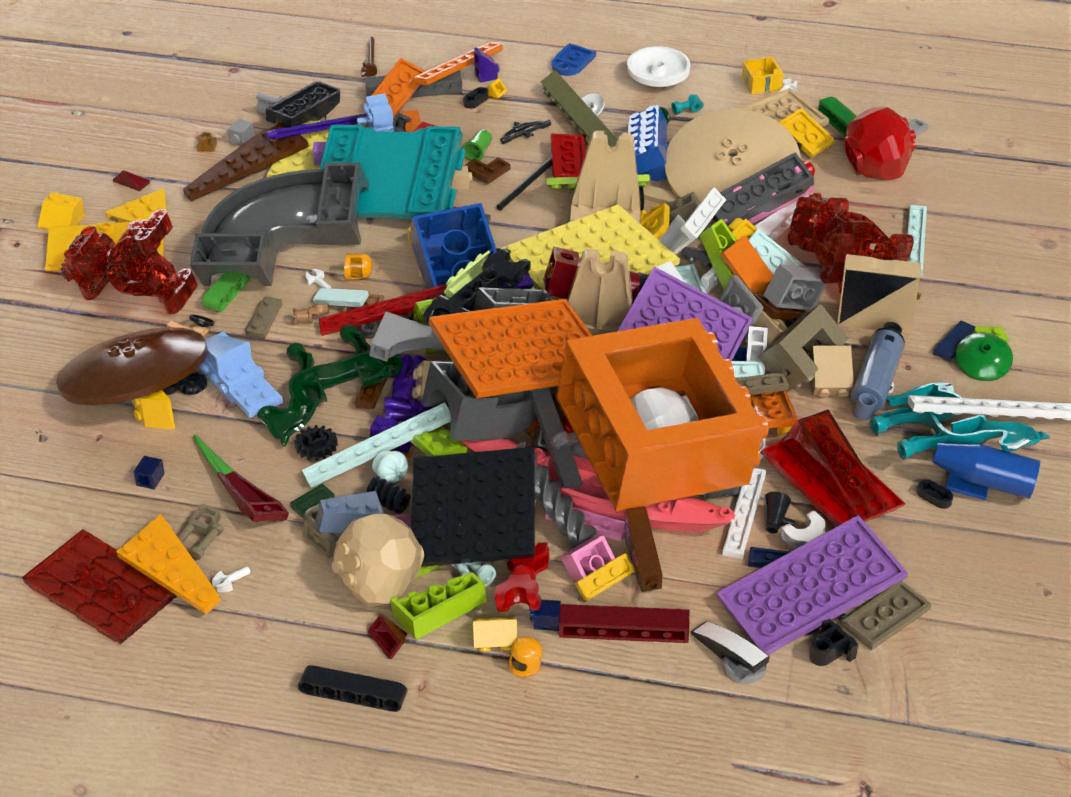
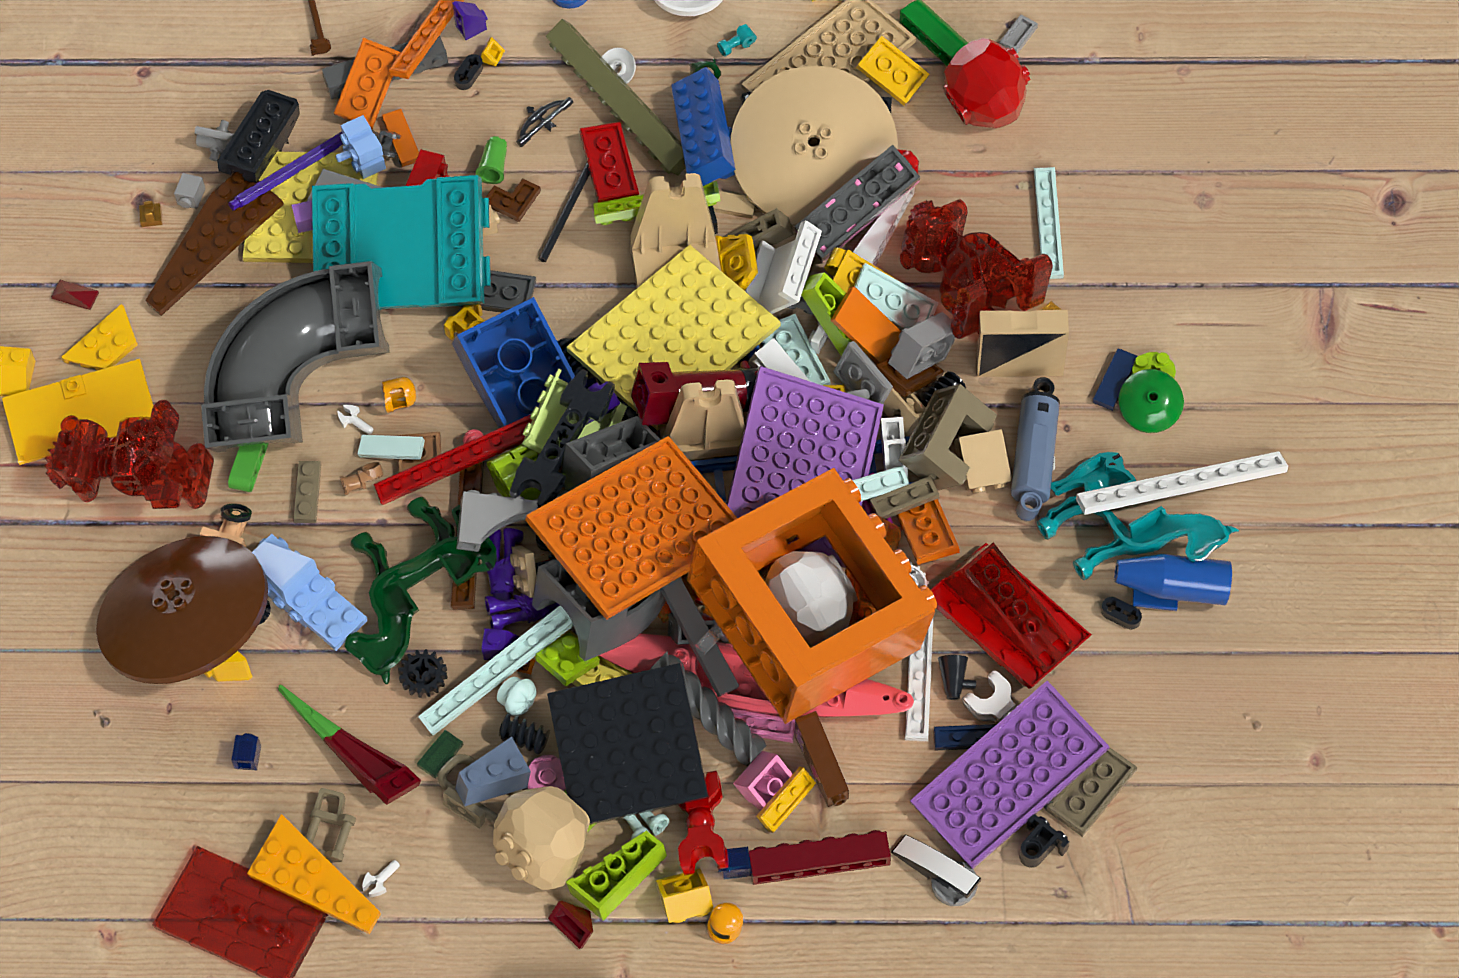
camera: 10 degrees left, 20 degrees up
dark grey bush [361,322,378,339] -> none

